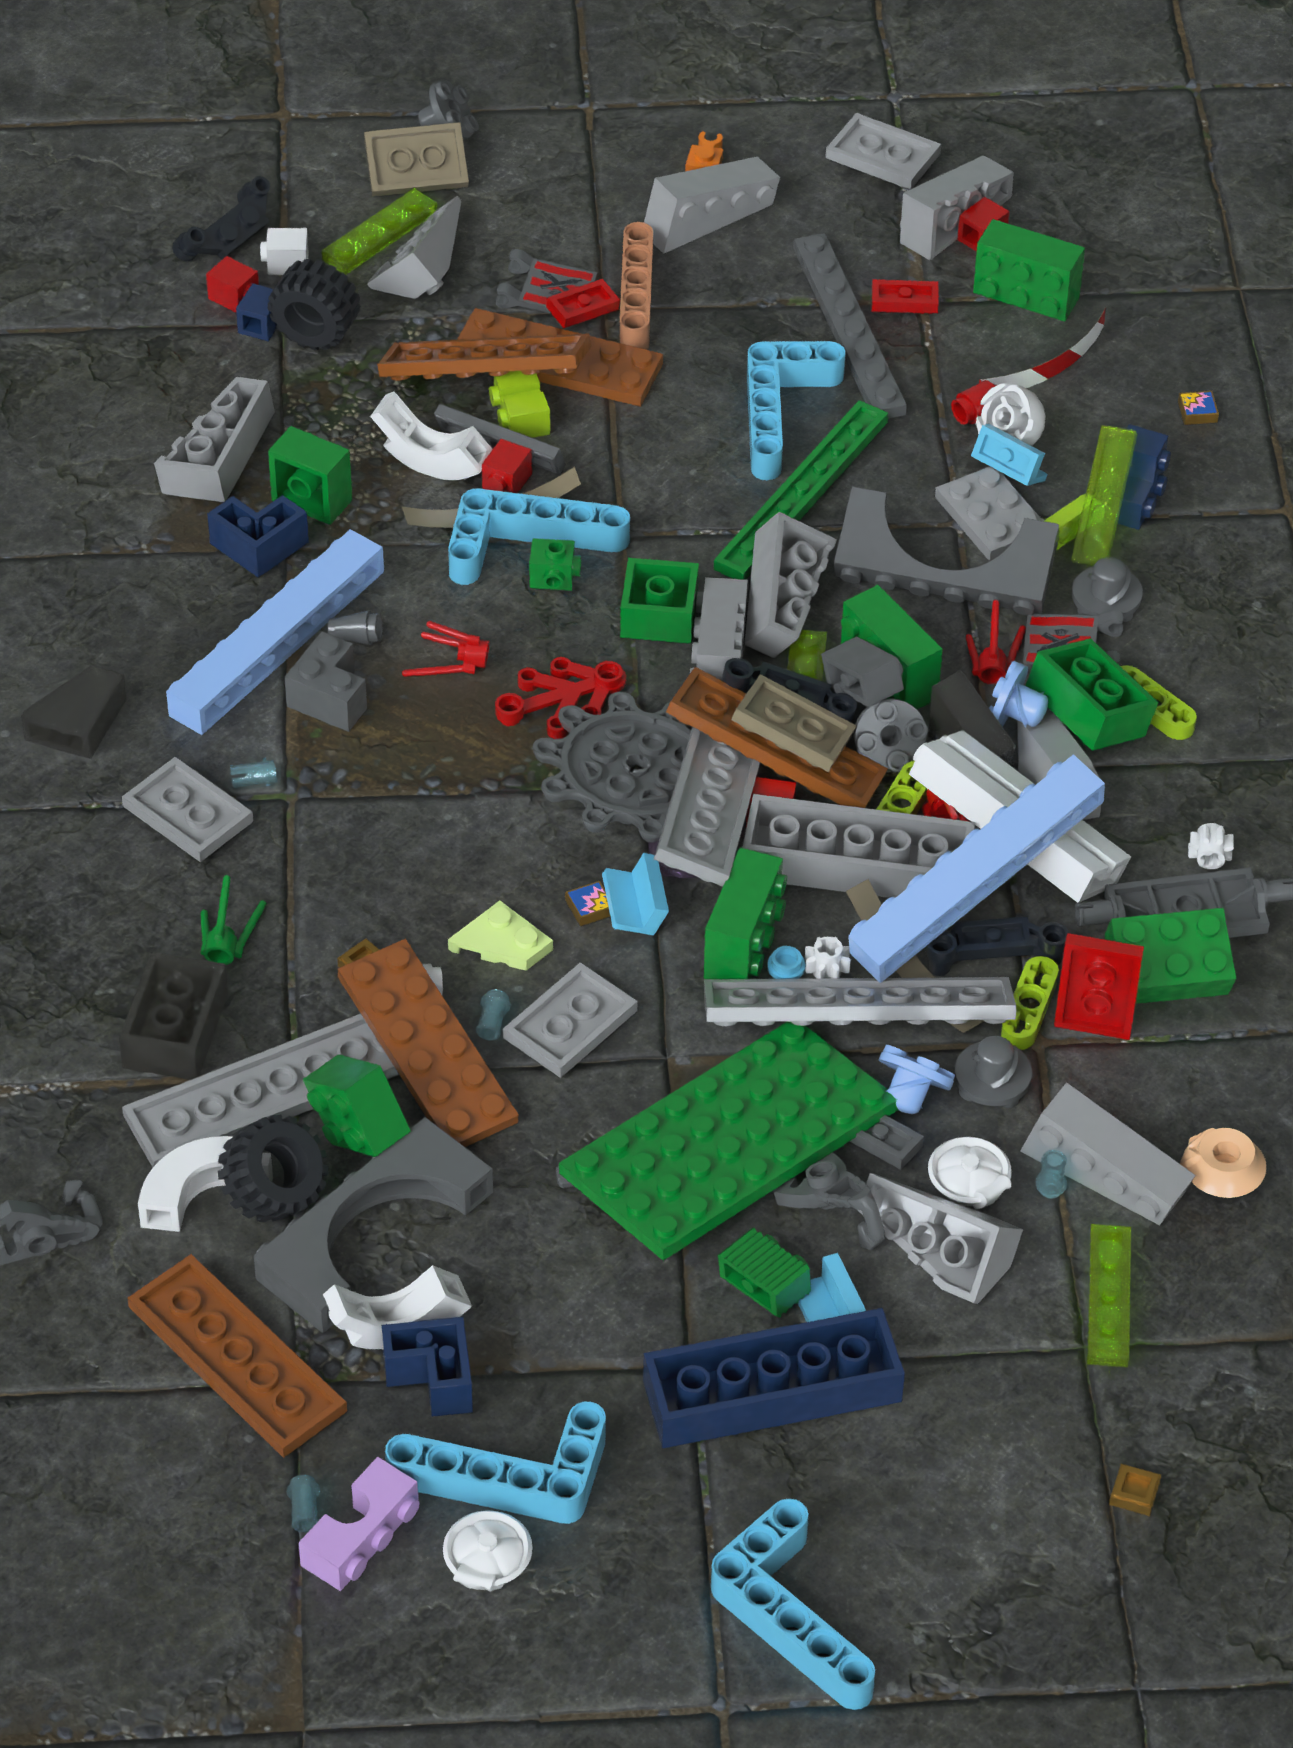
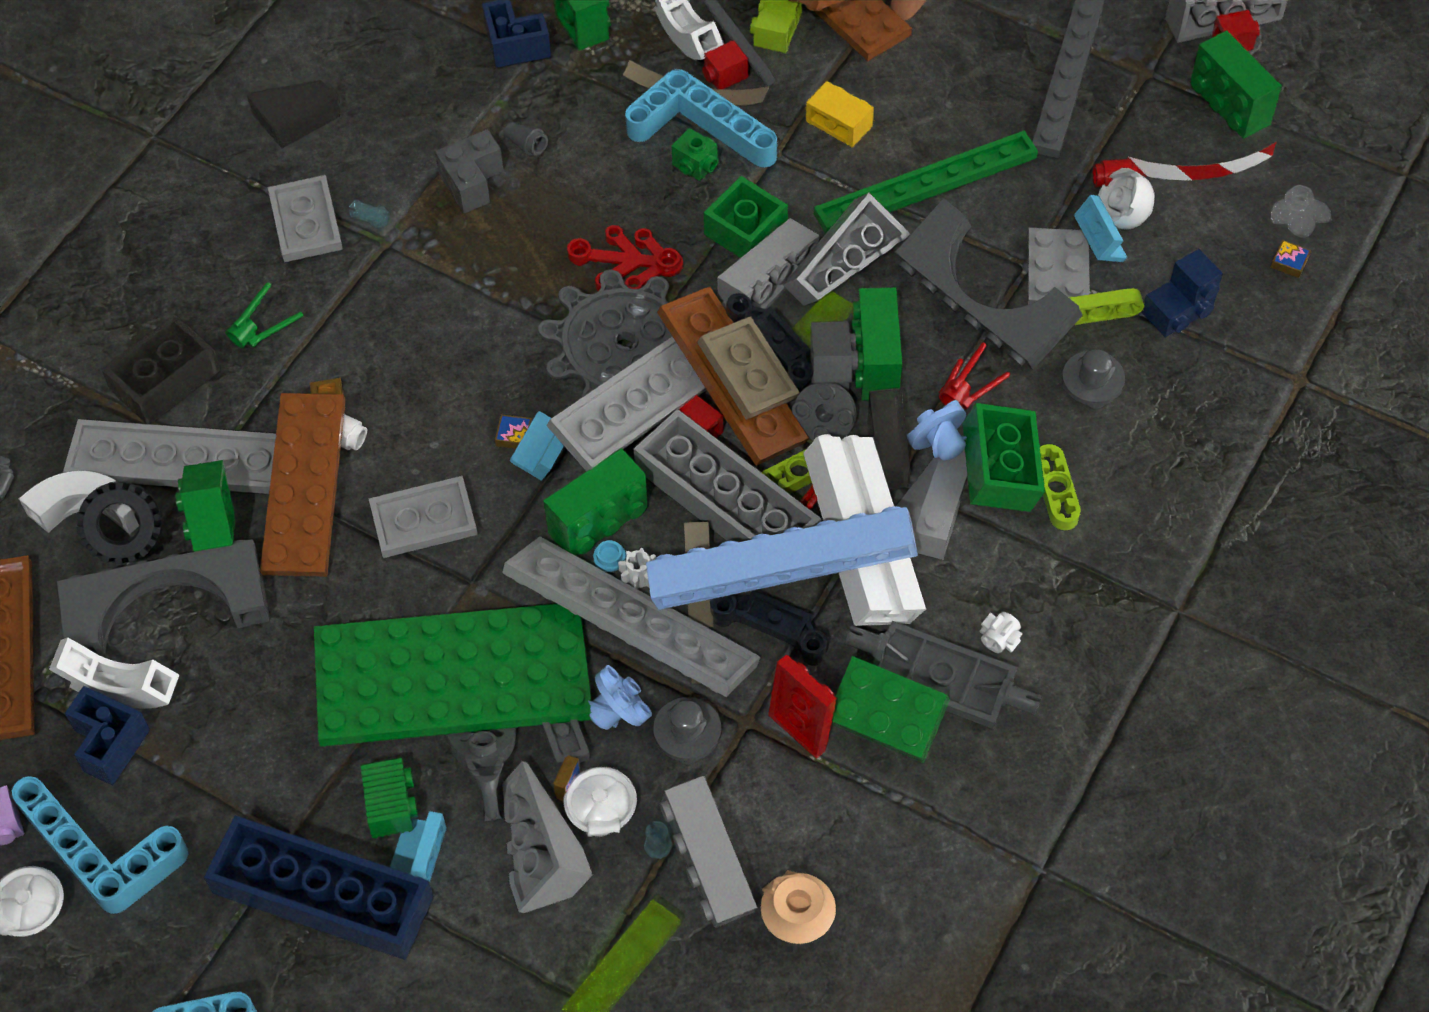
camera: 35 degrees right, 10 degrees up
light blue brick [166,529,384,735] -> none
red plant [402,621,490,677] -> none
yellowish green wing [448,900,553,971] -> none
clear light blue pin [476,989,511,1040] -> none
medium azure beam [747,341,846,480] -> none
red plate [872,279,939,314] -> none
lime beam [1001,956,1059,1050] -> none
dark grey flag [1023,610,1123,669] -> none
clear neon green plate [1071,425,1137,566] -> none
none -> pearl gold tile [553,755,581,801]
none -> yellow brick [806,81,874,148]
none -> clear plate [1271,185,1331,238]

